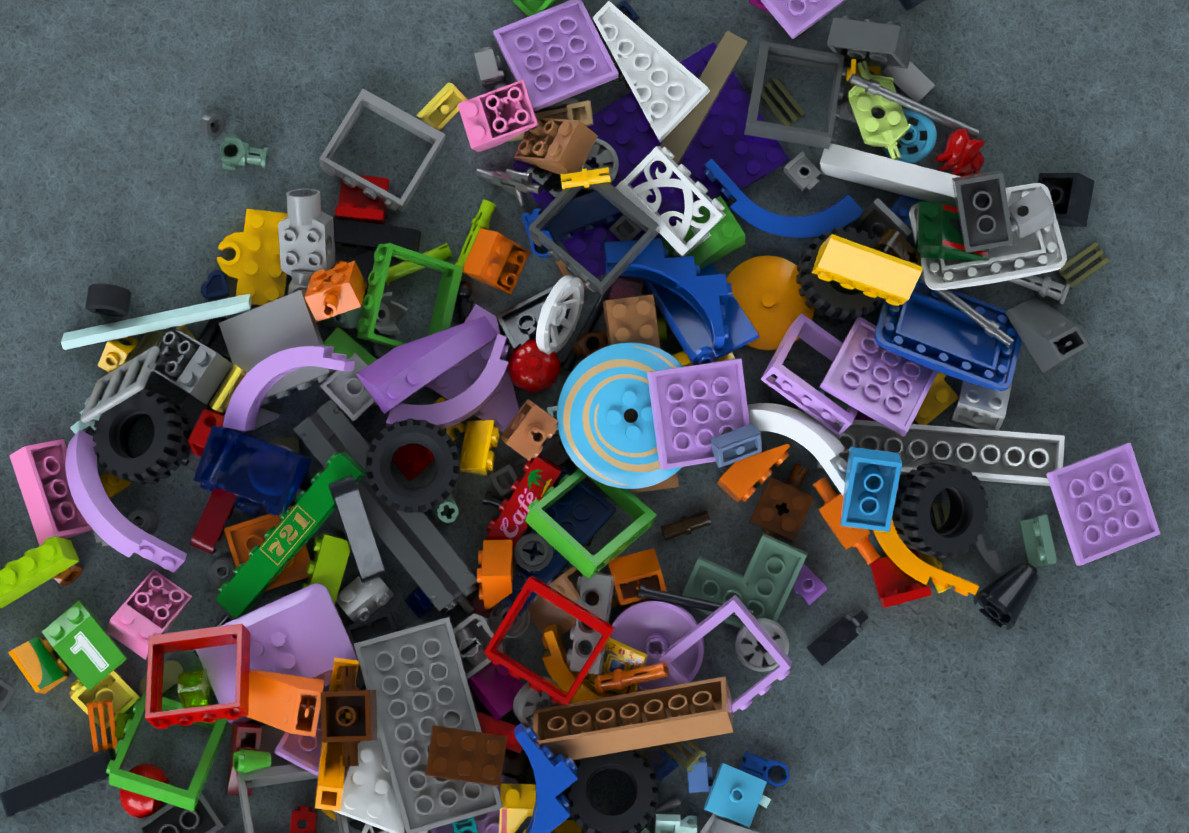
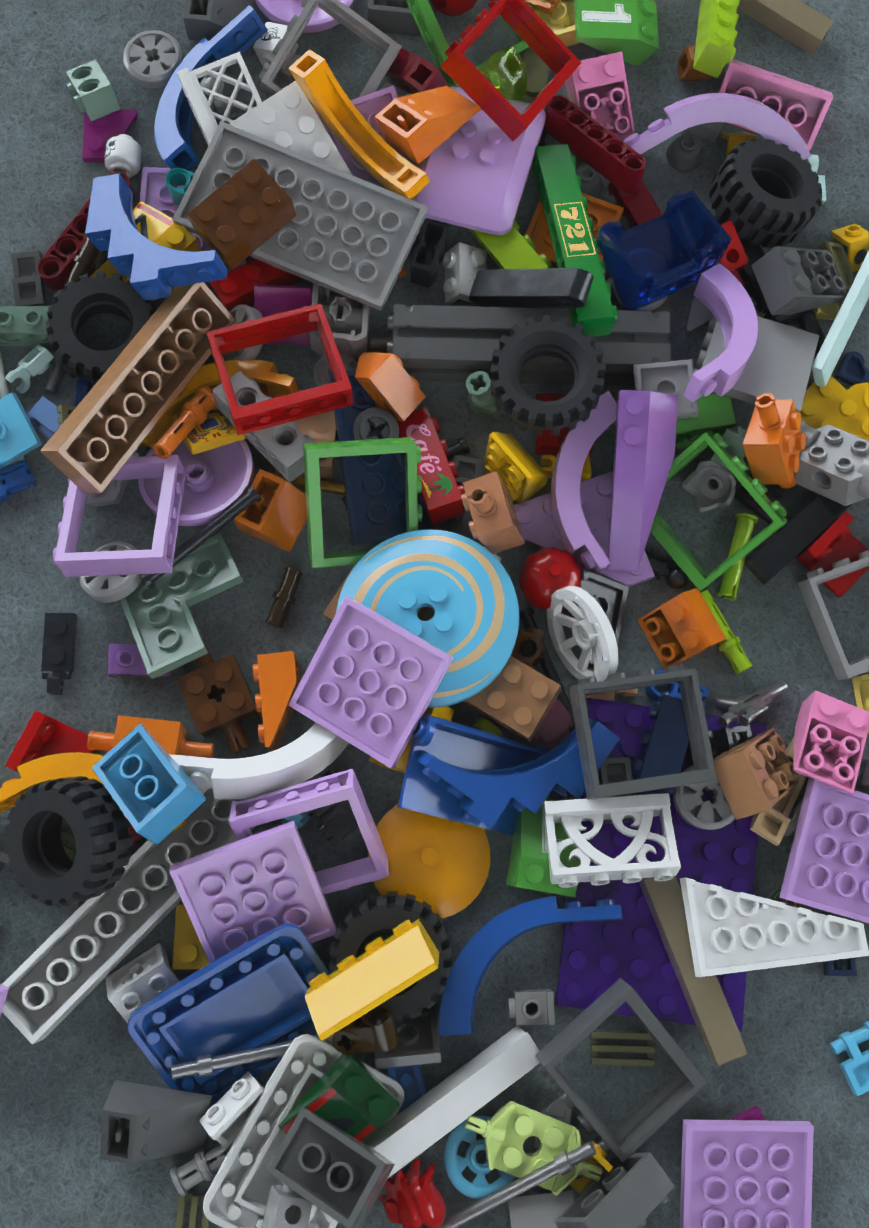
camera: 125 degrees right, 5 degrees down
light grey bar [81,346,160,423] -> none
light yellow slope [209,364,248,414] -> none
bright green cone [233,749,271,774] -> none
reddish brown brick [321,665,377,766] -> none
yellow pin [560,167,611,189] -> none
sand blue slope [710,424,762,468] -> none
none -> white bracket [199,1071,264,1149]
none -> dark red beam [544,95,647,193]

